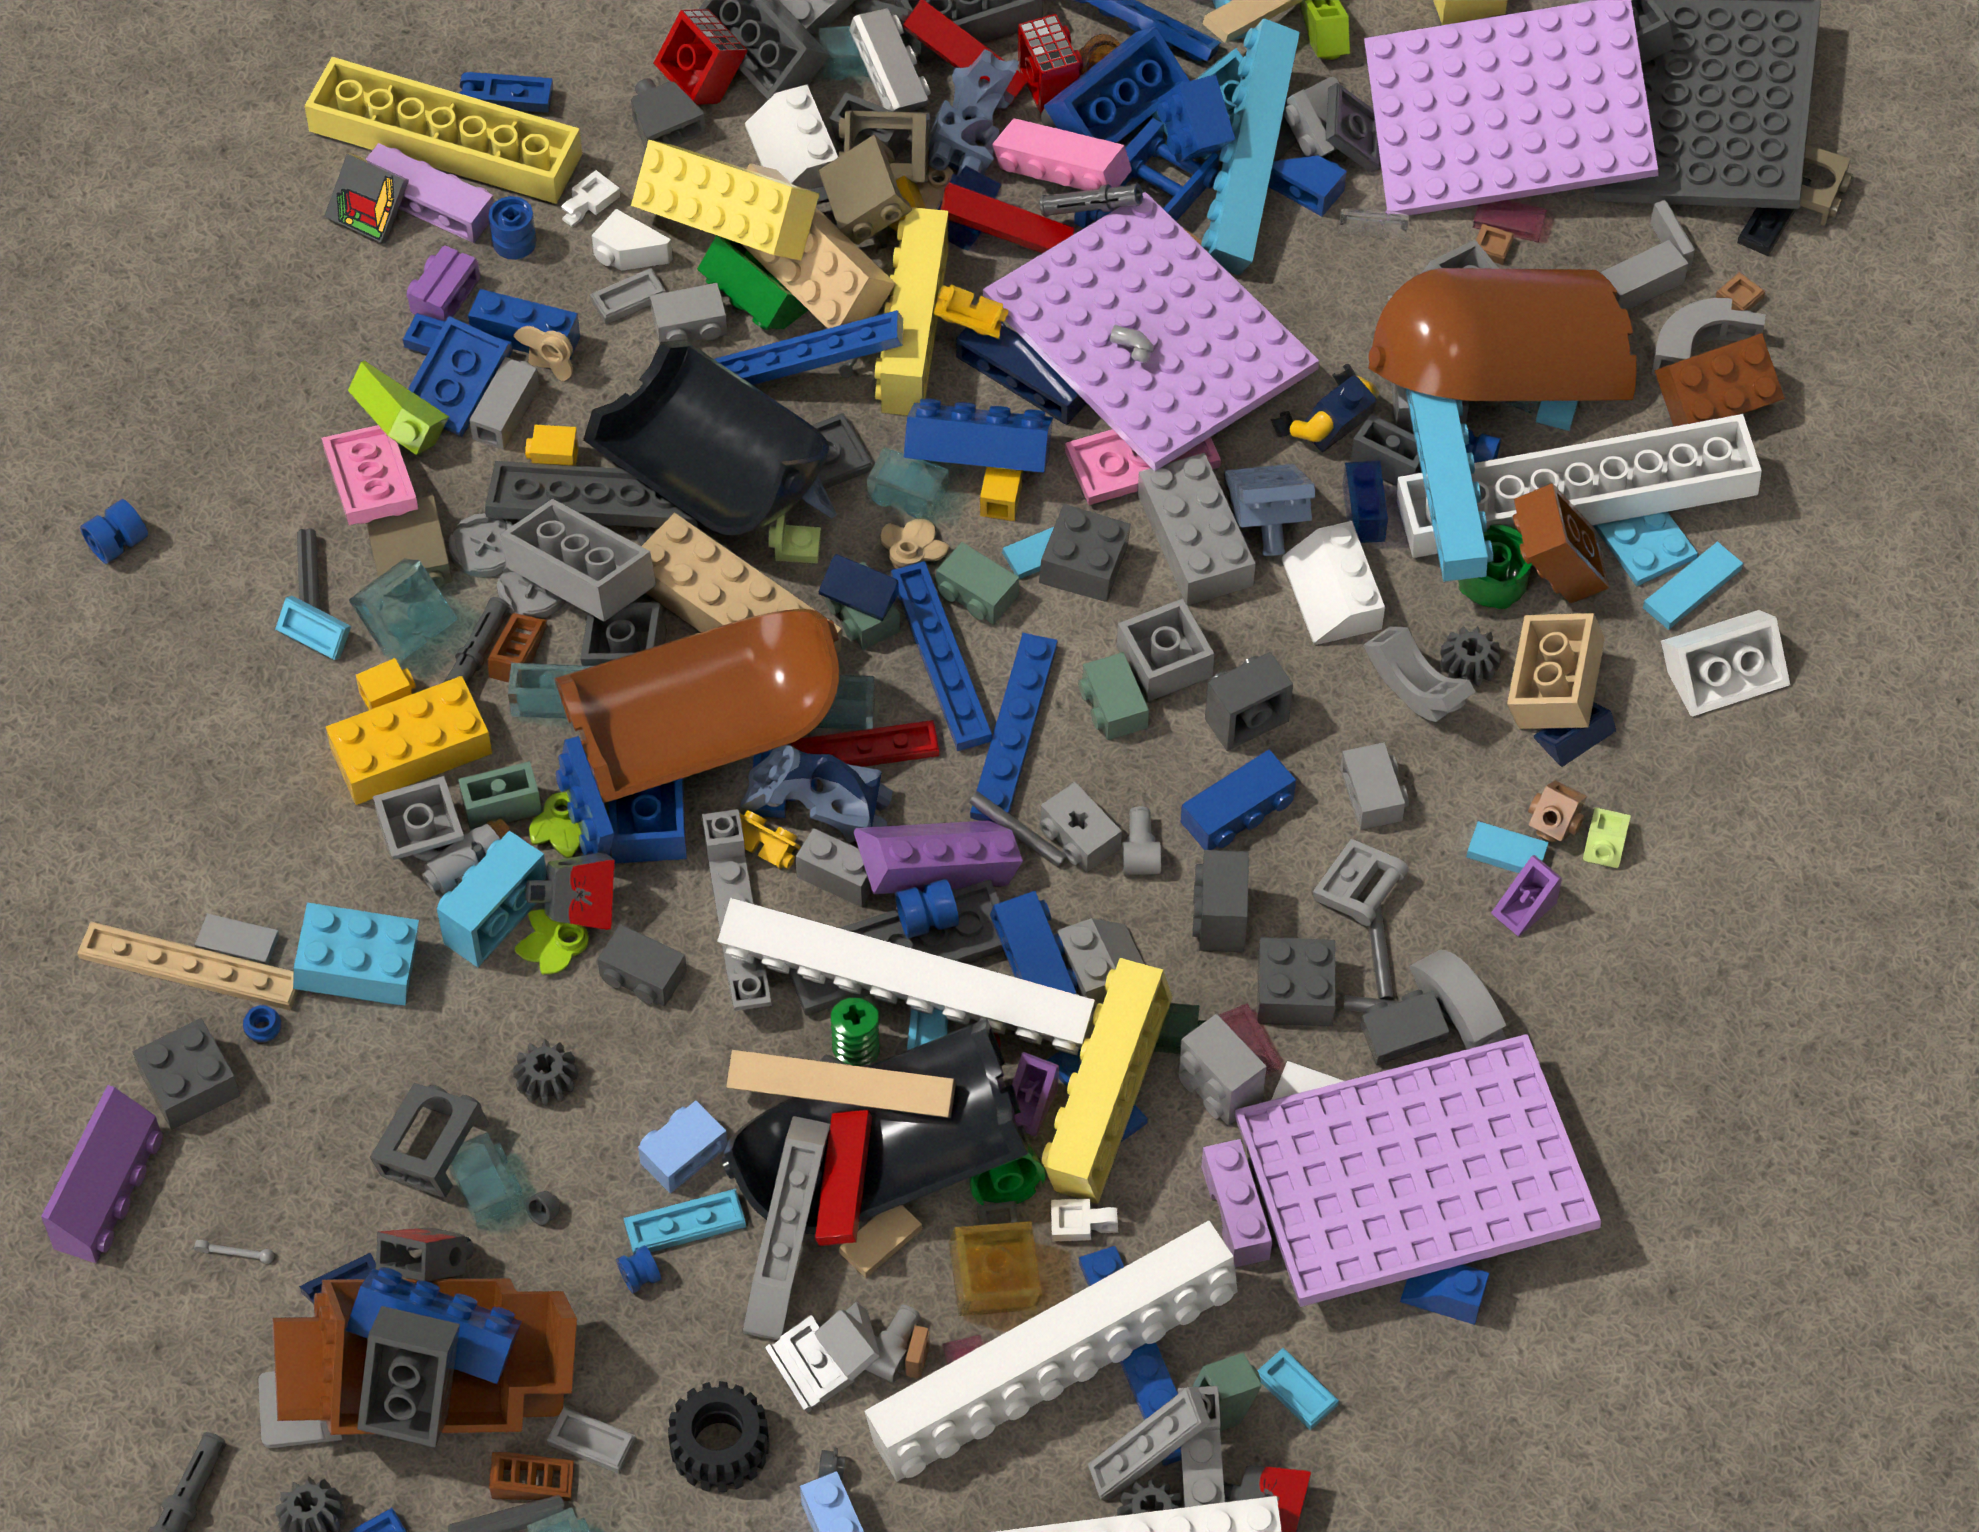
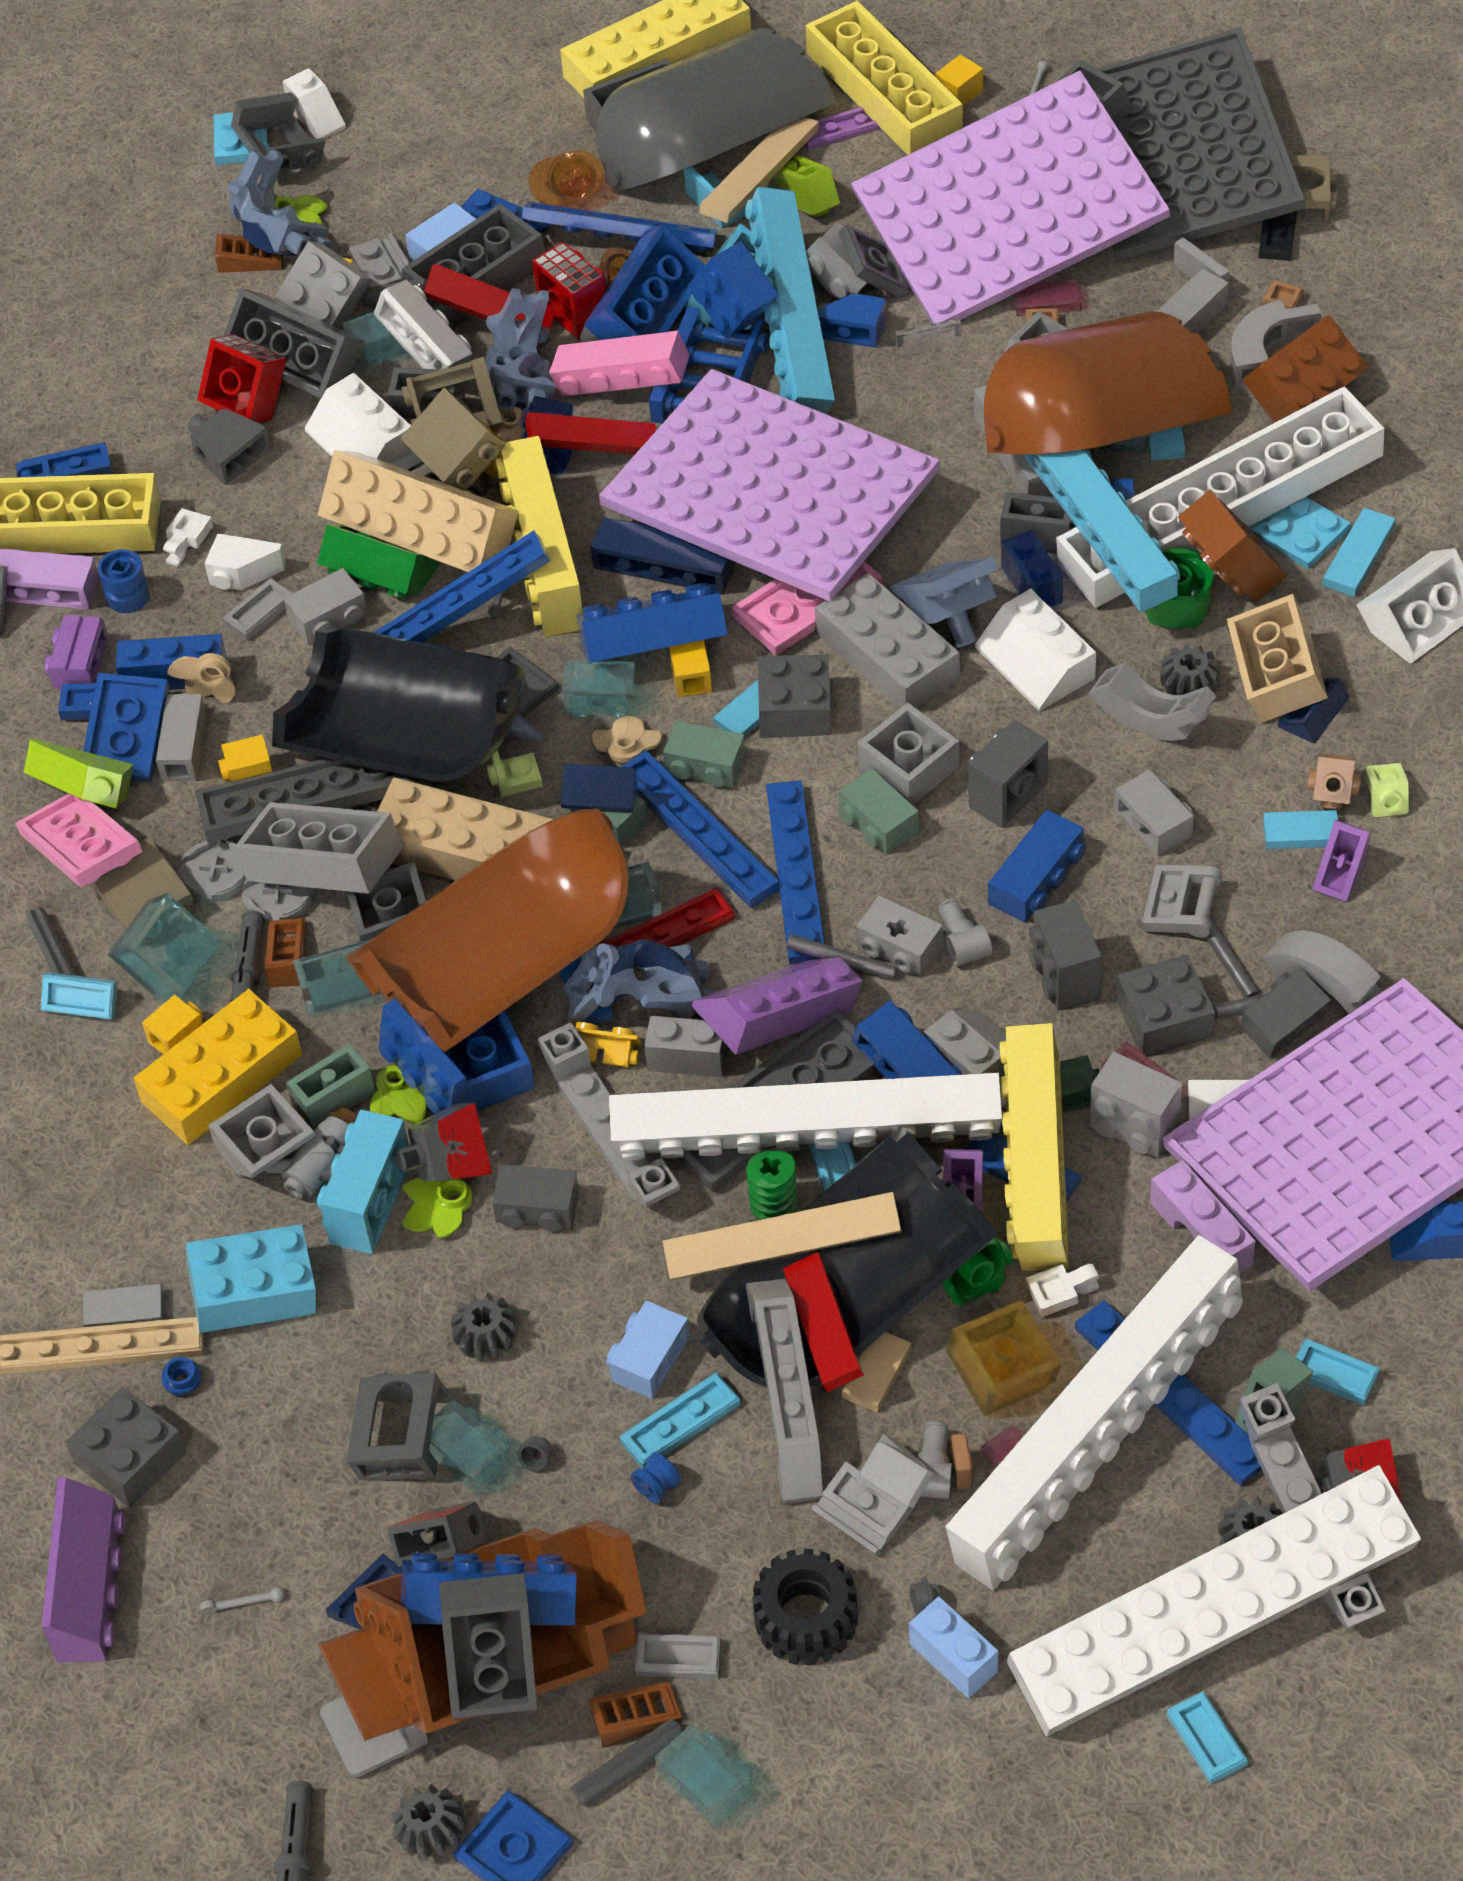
camera: 15 degrees left, 5 degrees down
light yellow brick [631,140,819,261] -> none
blue wheel [895,879,959,939] -> none
yellow hinge [934,284,1008,338] -> none
dark grey pin [1040,183,1143,217] -> none
light grey tile [1088,1387,1211,1500] -> none
light grey arm [1110,325,1154,363] -> none
torso [1271,364,1379,452] -> none

